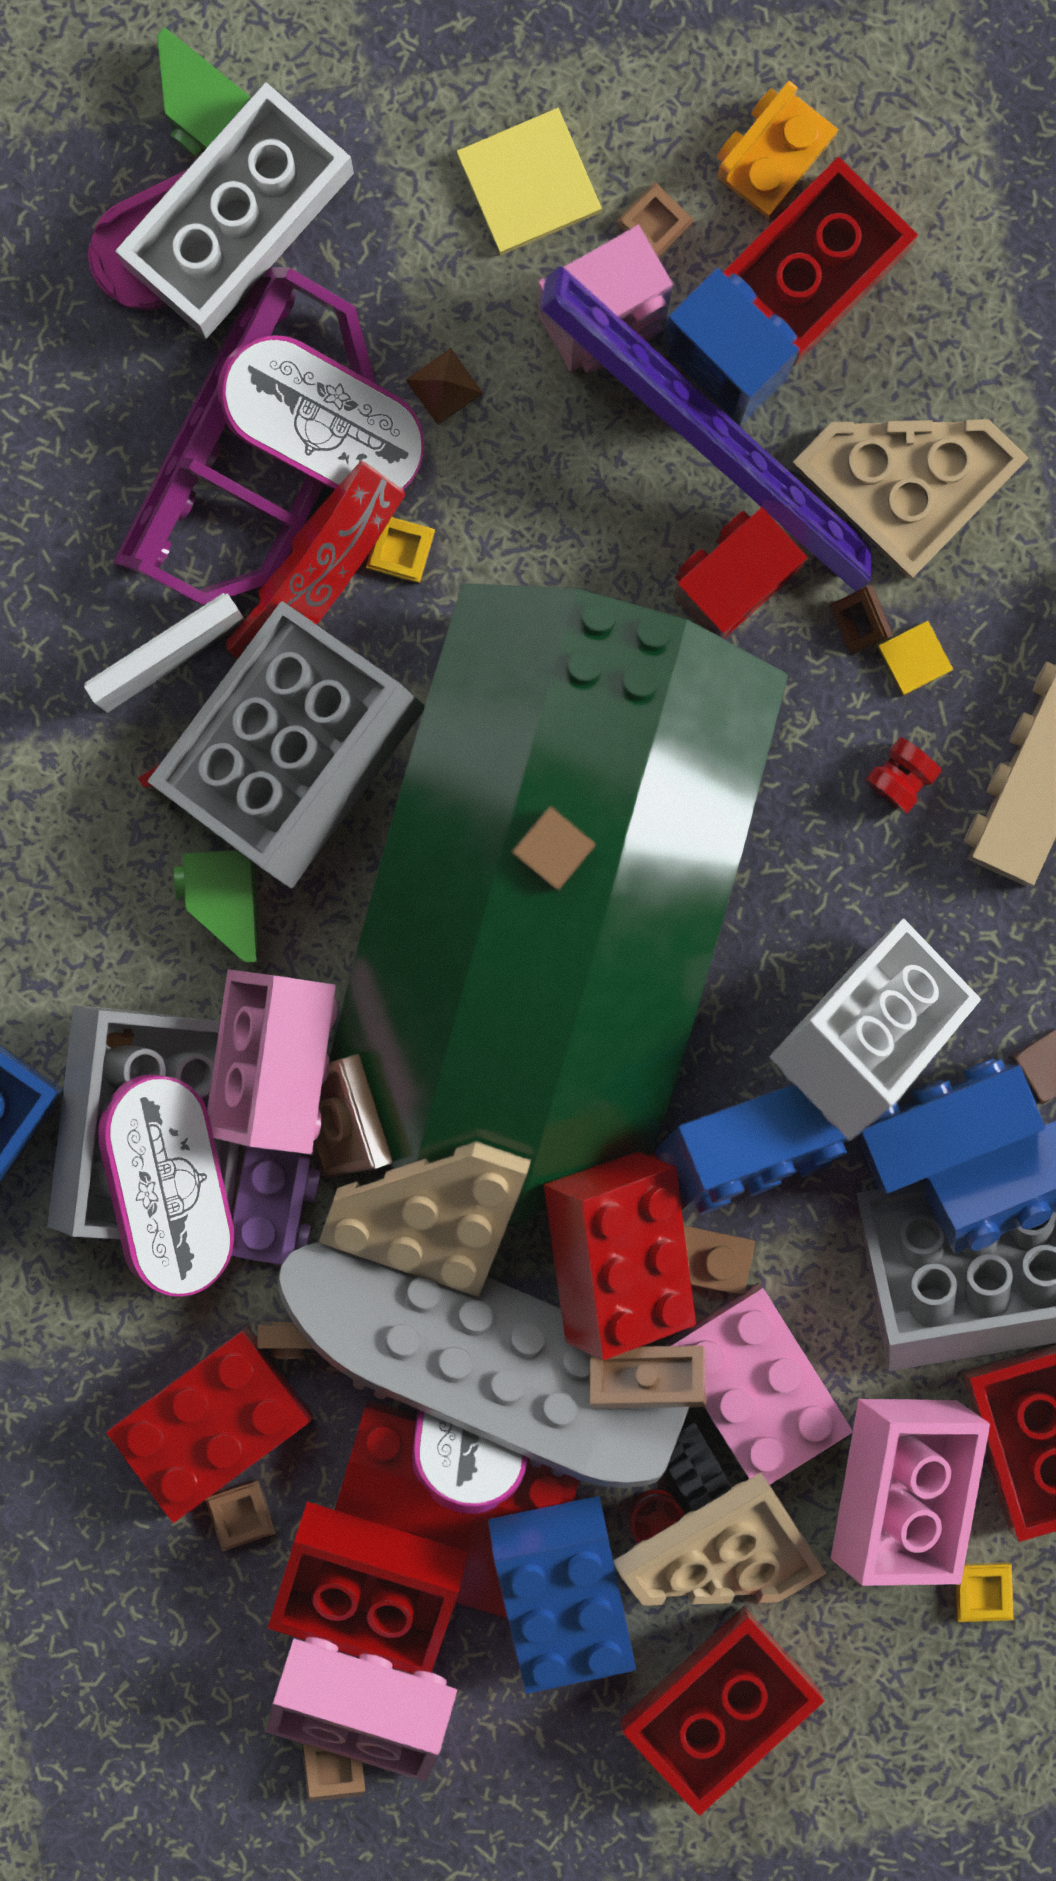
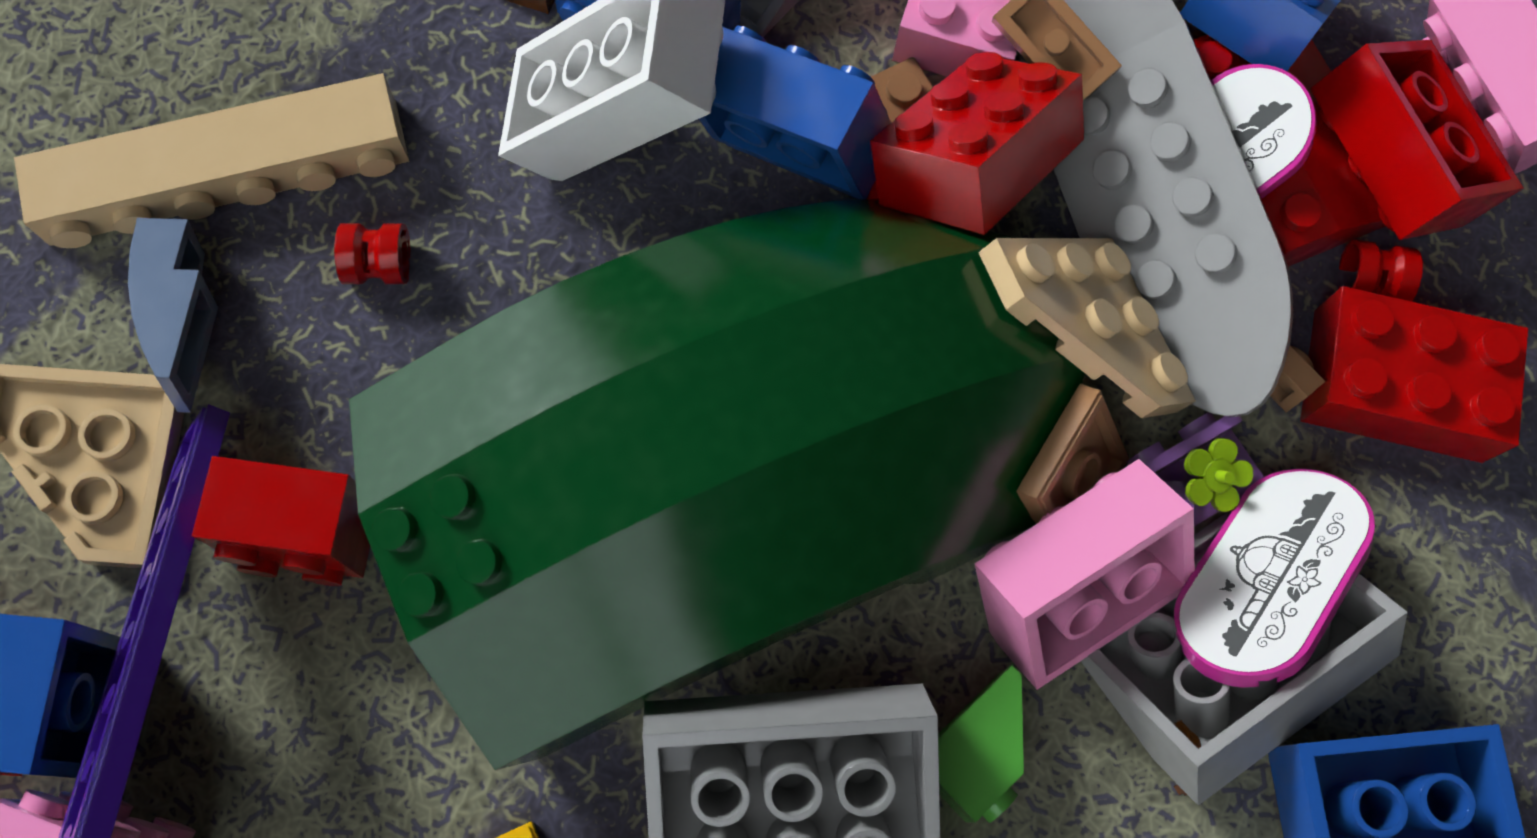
camera: 135 degrees left, 15 degrees down
medium nougat tile [205,1479,276,1552] -> none
medium nougat tile [513,807,596,890] -> none
reddish brown slope [829,585,893,656] -> none
yellow tile [877,621,954,696] -> none
none -> sand blue slope [128,218,218,413]
none -> lime plant [1184,438,1253,512]
none -> red wheel [1339,240,1423,301]

